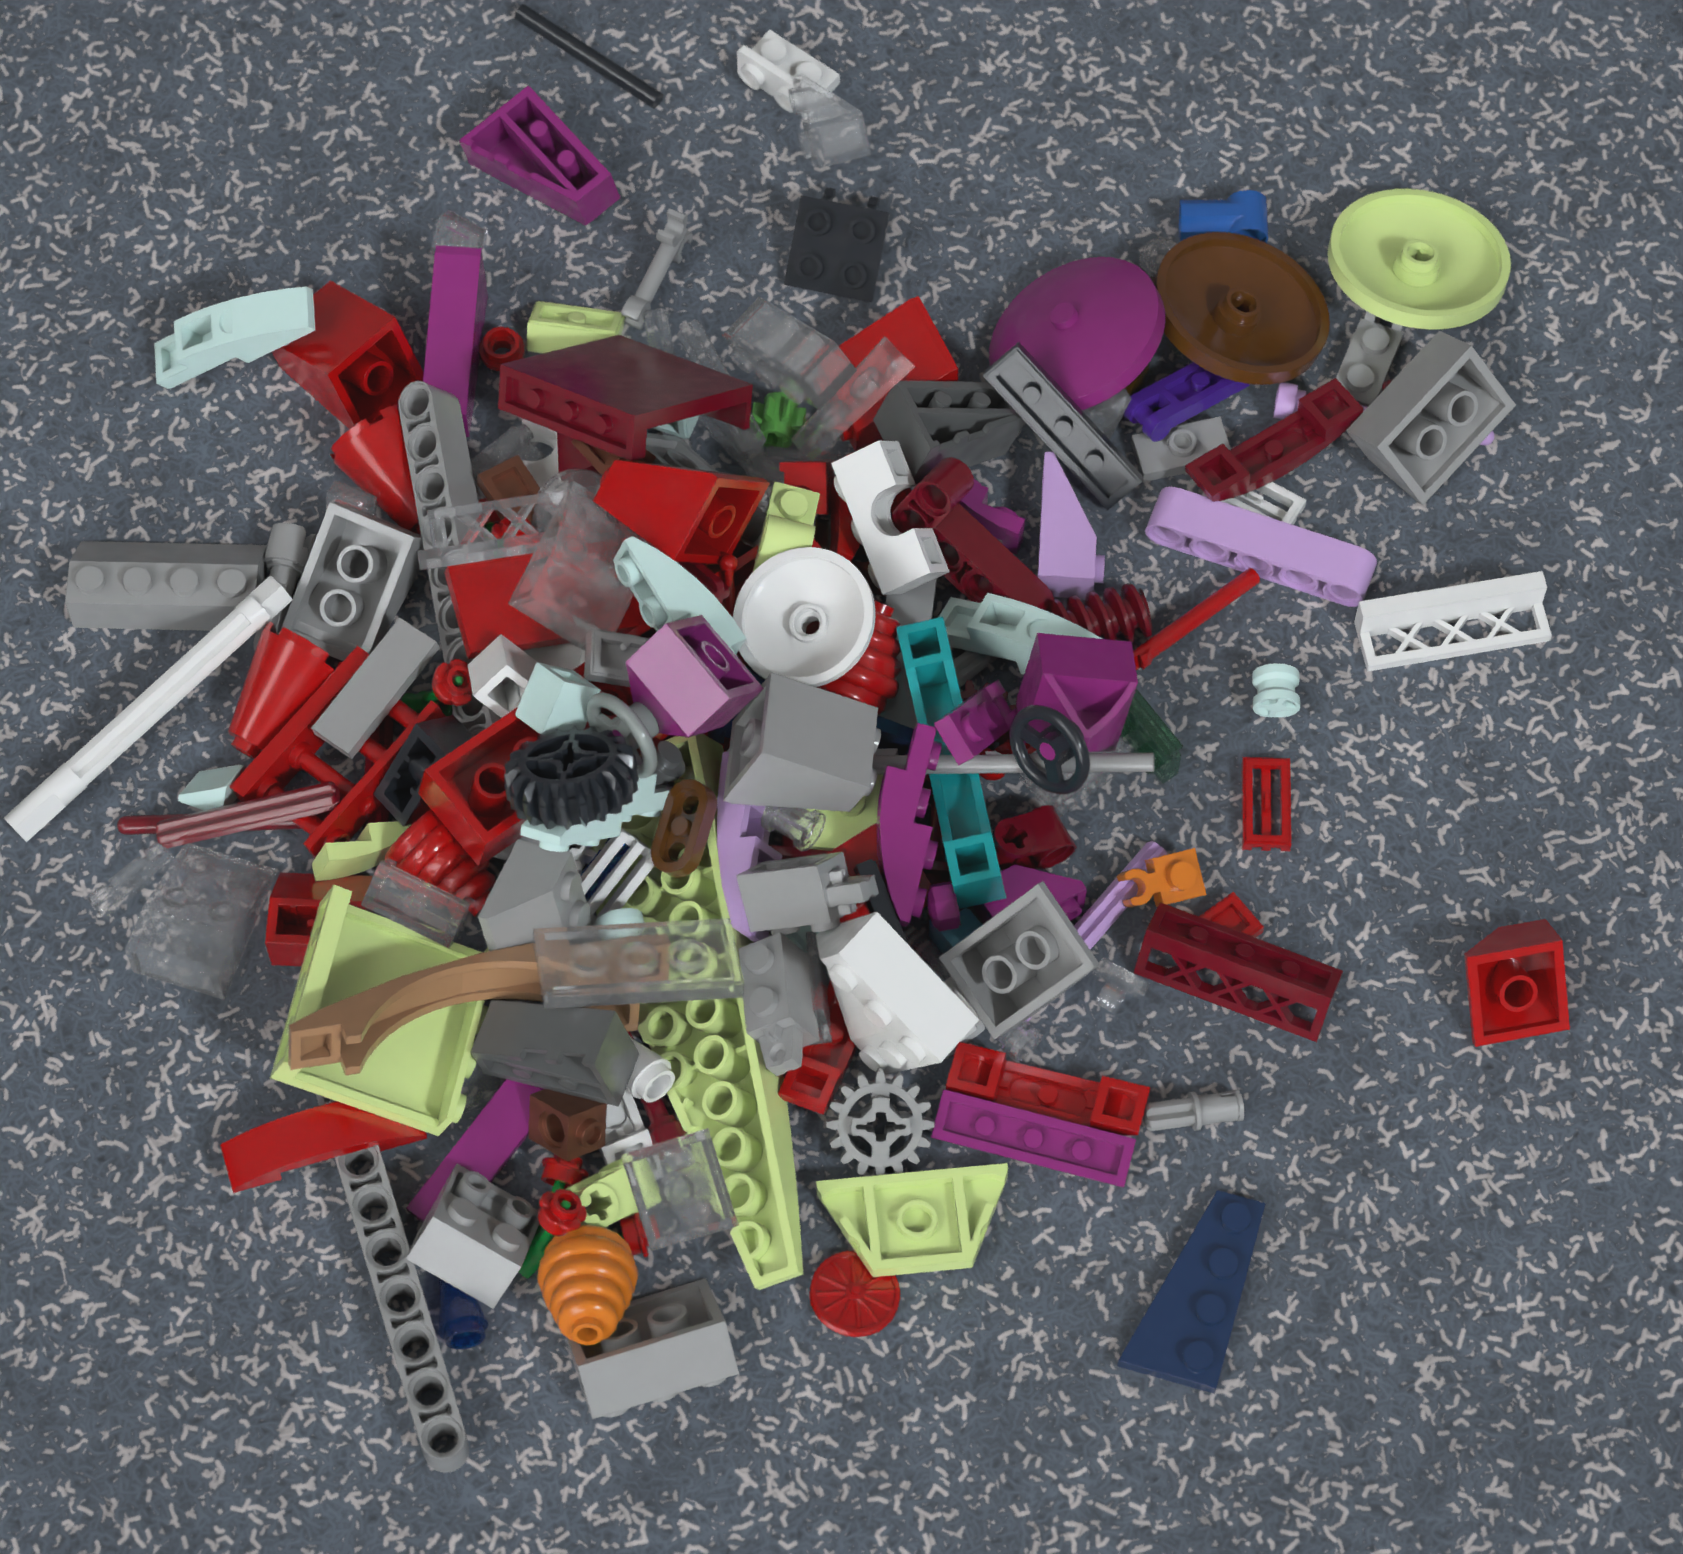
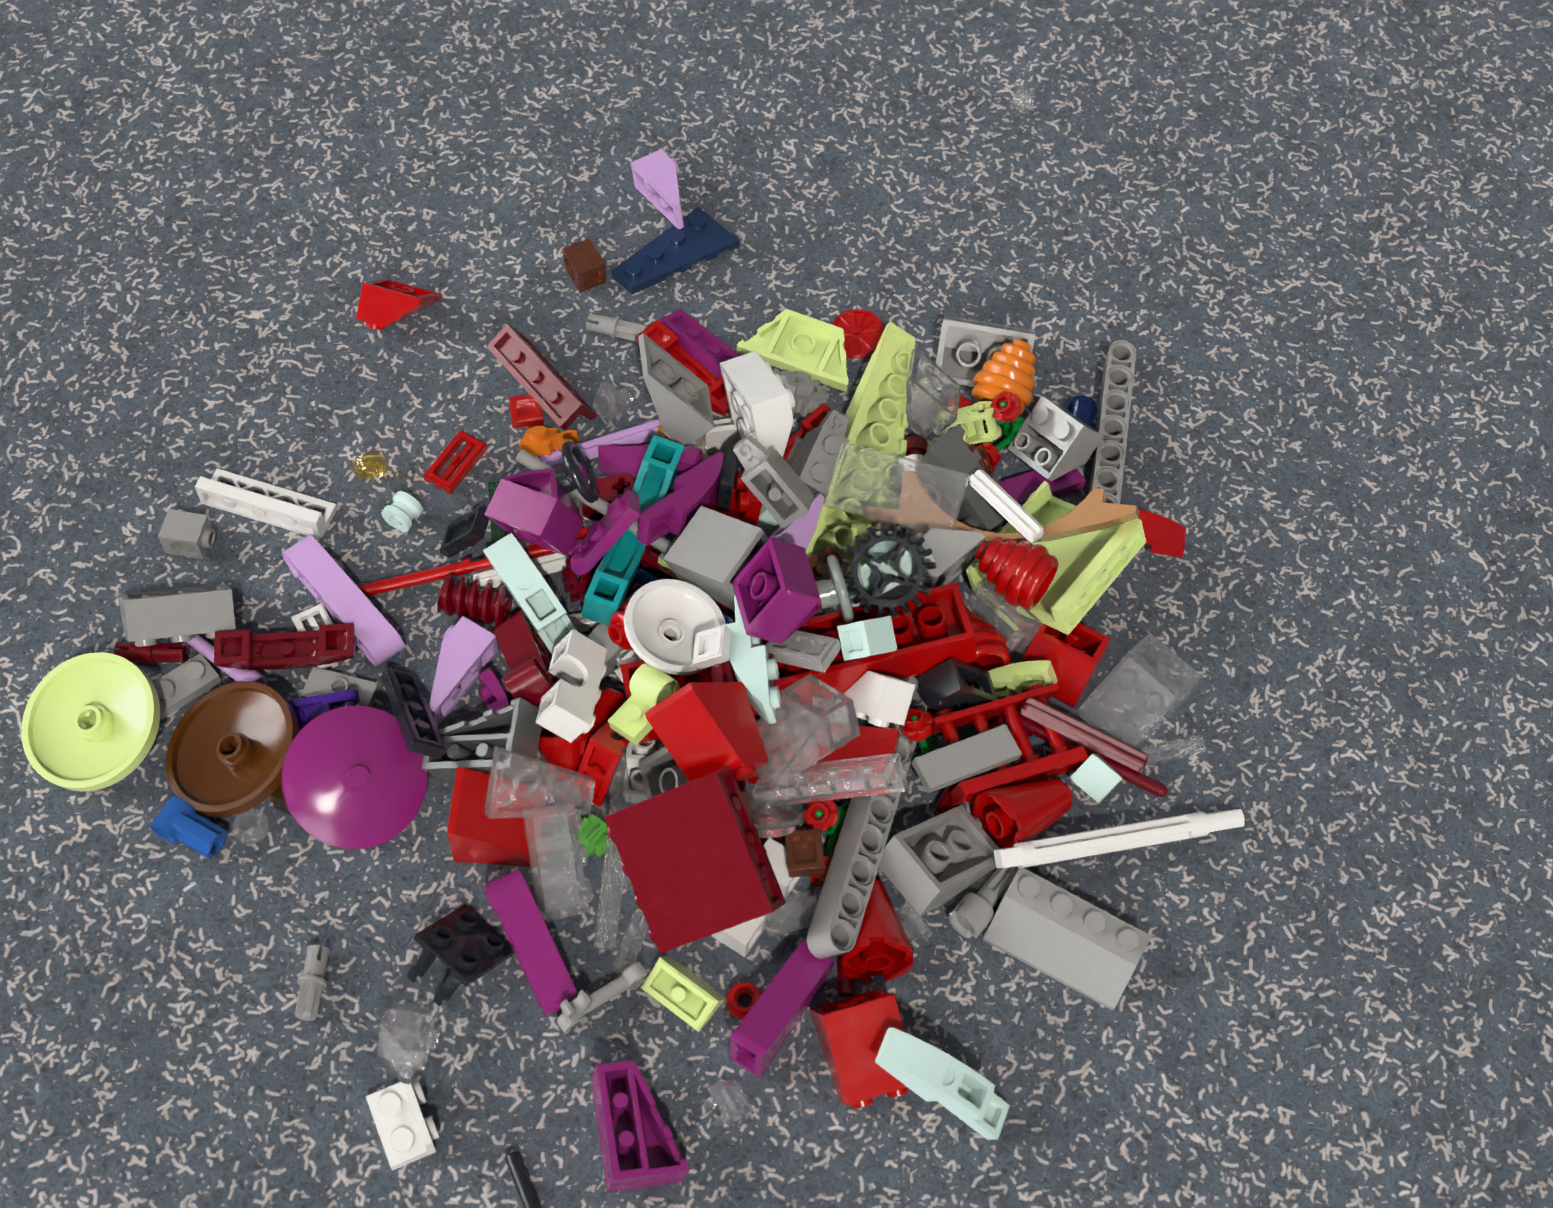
camera: 155 degrees left, 5 degrees down
none -> light grey brick [158,509,216,560]
none -> light grey axle [295,945,331,1021]
none -> clear yellow tile [353,453,387,479]
none -> black plate [440,506,490,558]
none -> magenta beam [483,869,578,1017]
none -> copper brick [562,238,607,293]
none -> lavender slope [631,149,684,230]
none -> white tile [693,625,731,669]
none -> white axle [969,469,1044,543]
none -> red piece [975,537,1059,610]

